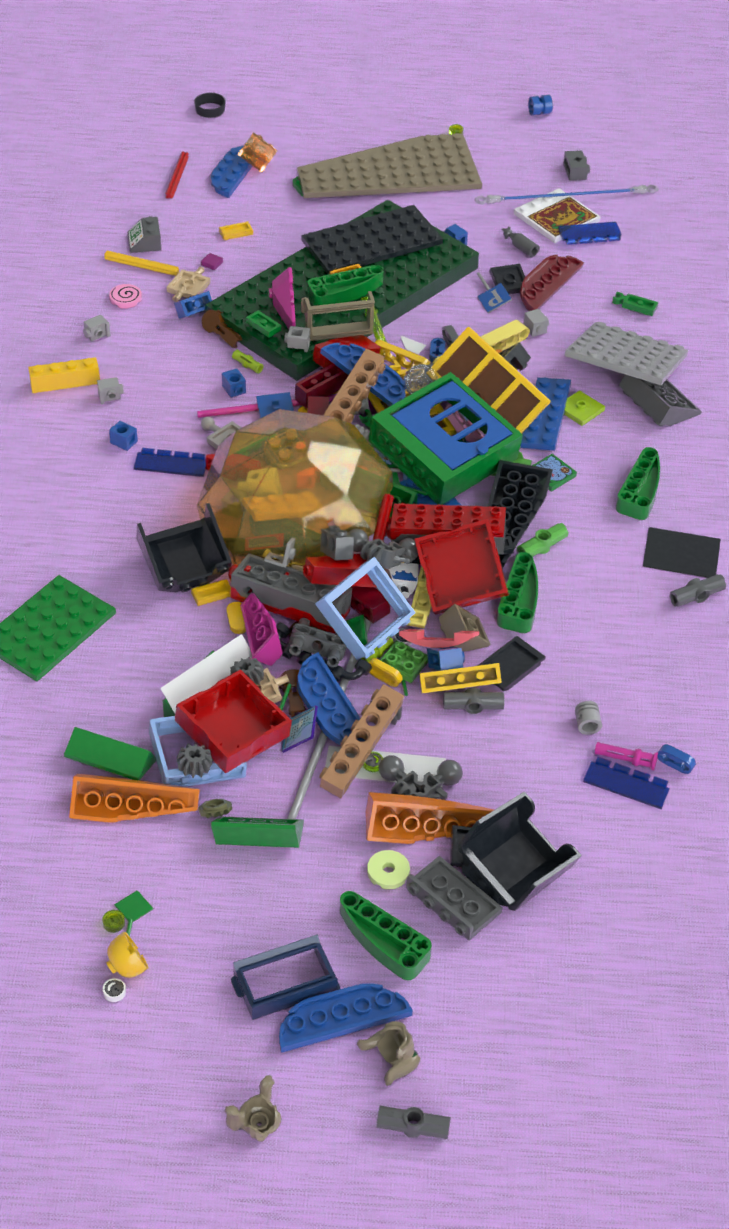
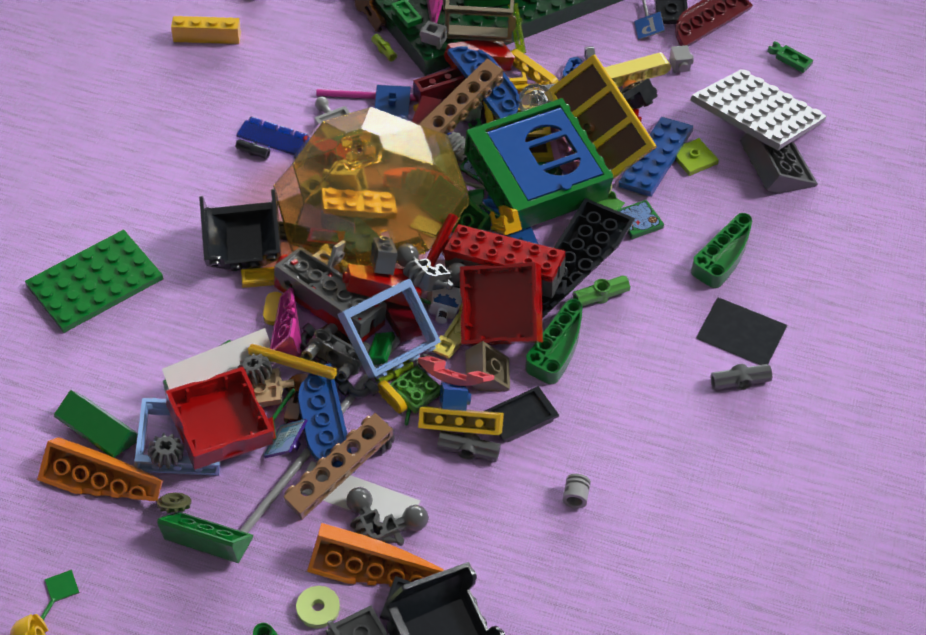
camera: 15 degrees right, 5 degrees up
light grey brick [97,377,124,404] -> none
clear neon green tile [102,910,125,933] -> none
blue brick [109,421,138,451] -> none
blue brick [222,368,246,398] -> none
tile [363,752,383,772] -> none
white sticker [401,336,426,354] -> none
clear blue windscreen [583,757,670,810] -> none
dark pink pin [595,742,658,771] -> none
blue beam [657,744,696,774] -> none
none -> black axle [235,139,271,159]
none -> yellow axle [248,344,337,380]
none -> yellow hinge [490,205,522,235]

